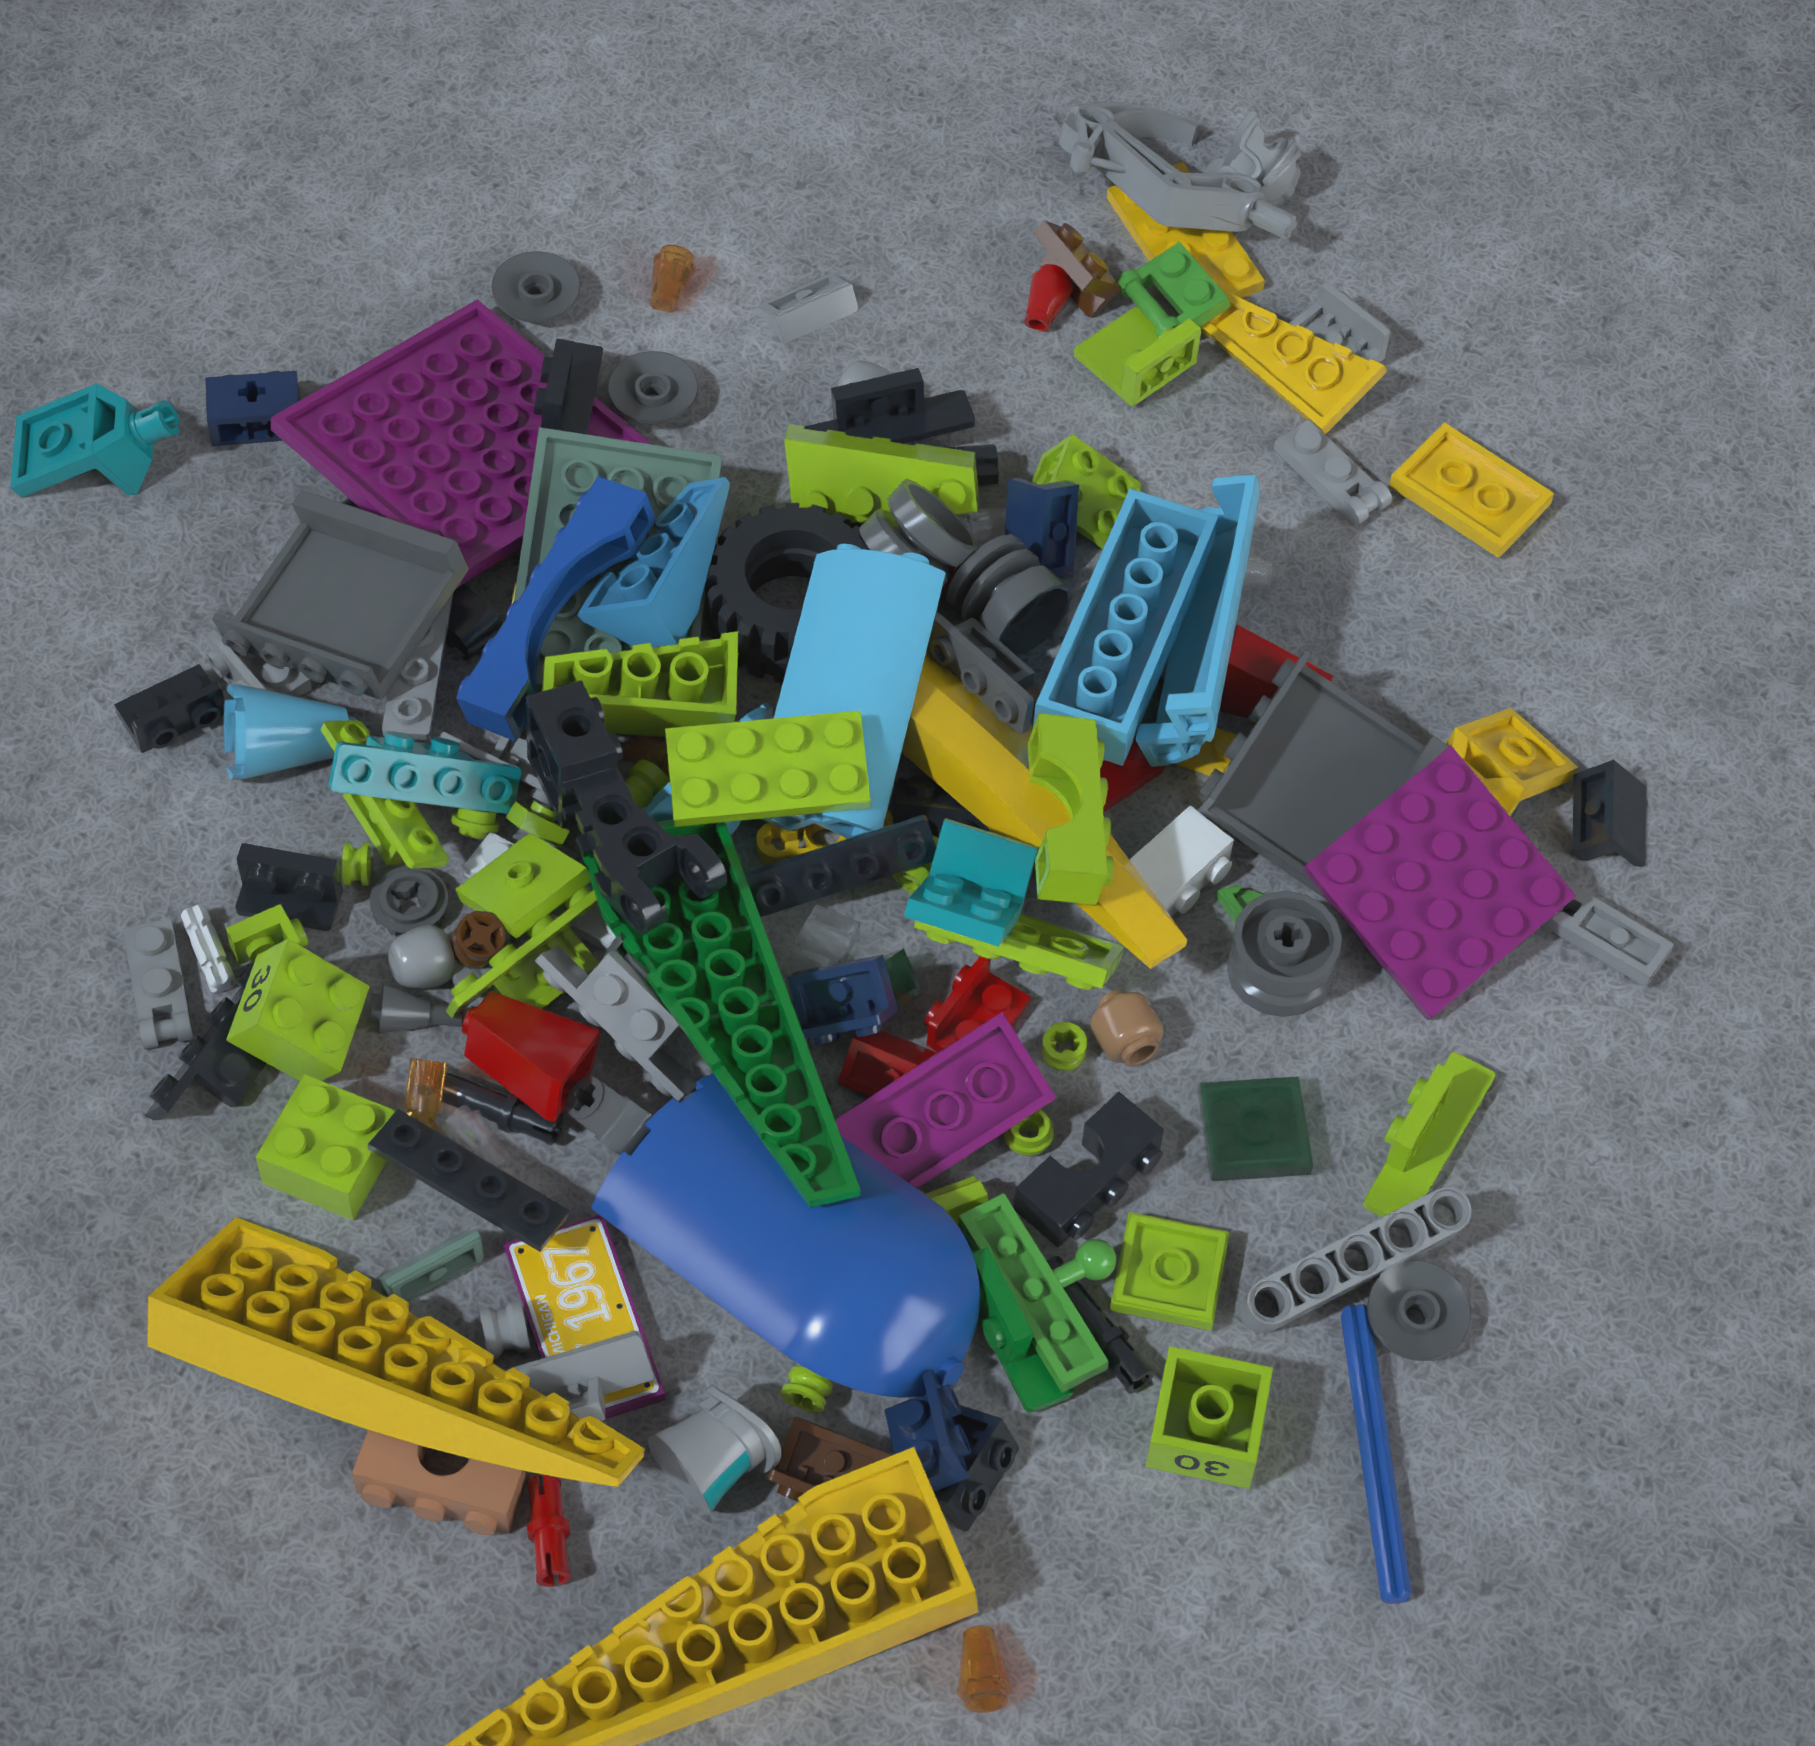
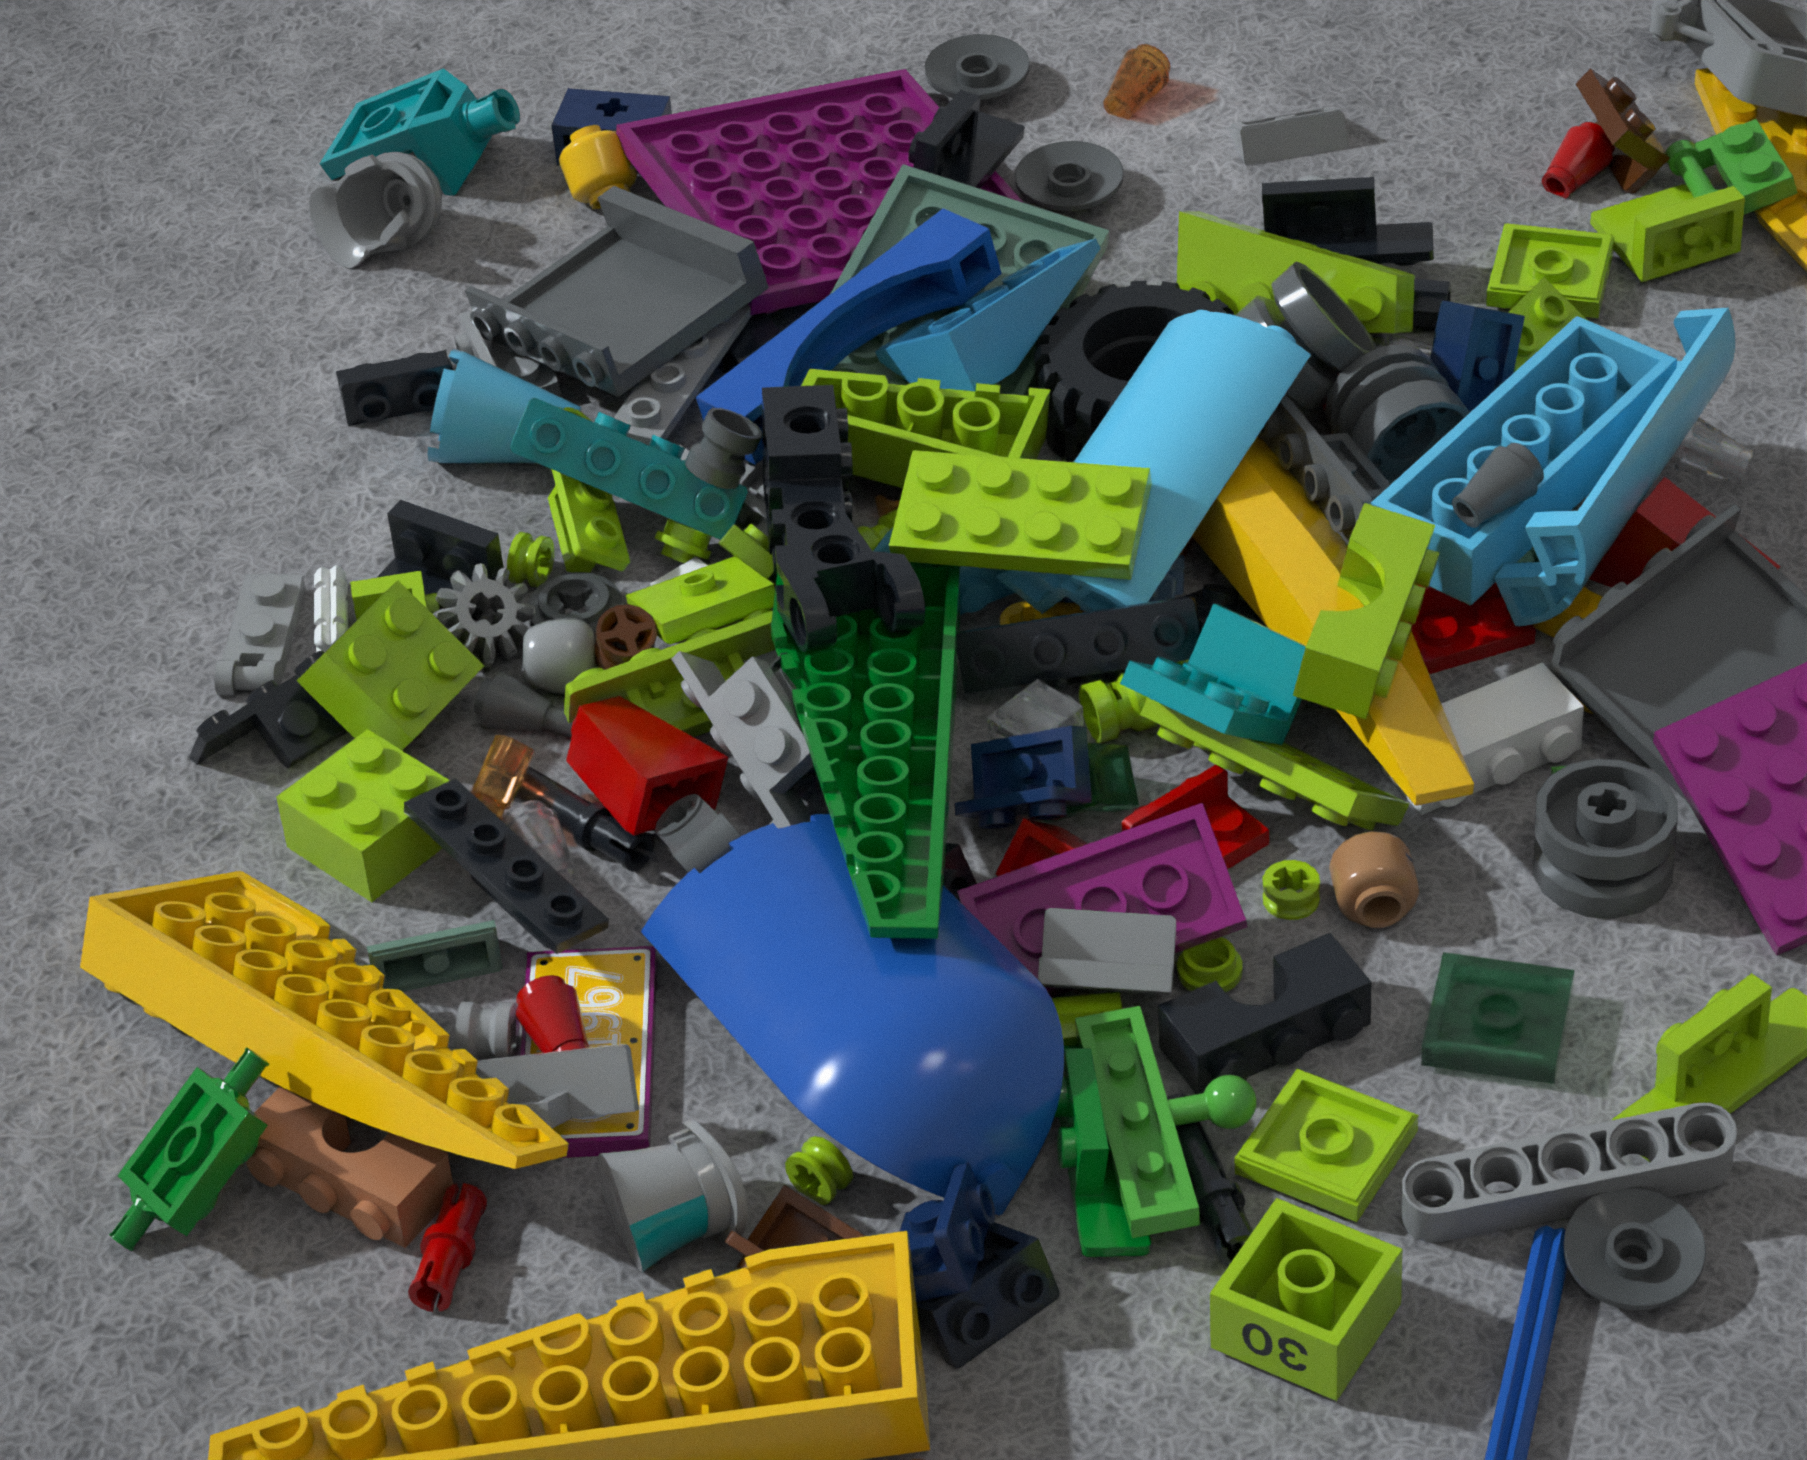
camera: 25 degrees right, 15 degrees down
none -> green plate [109,1047,270,1251]
none -> light grey helmet [309,152,442,269]
none -> light grey gear [433,563,535,667]
none -> red cone [516,975,589,1053]
none -> yellow head [559,125,637,209]
none -> dark grey wheel [685,408,762,489]
none -> light grey panel [1038,908,1176,996]
none -> lime wheel [1079,672,1158,744]
none -> dark grey cone [1452,443,1544,528]
none -> lime plate [1486,223,1615,318]

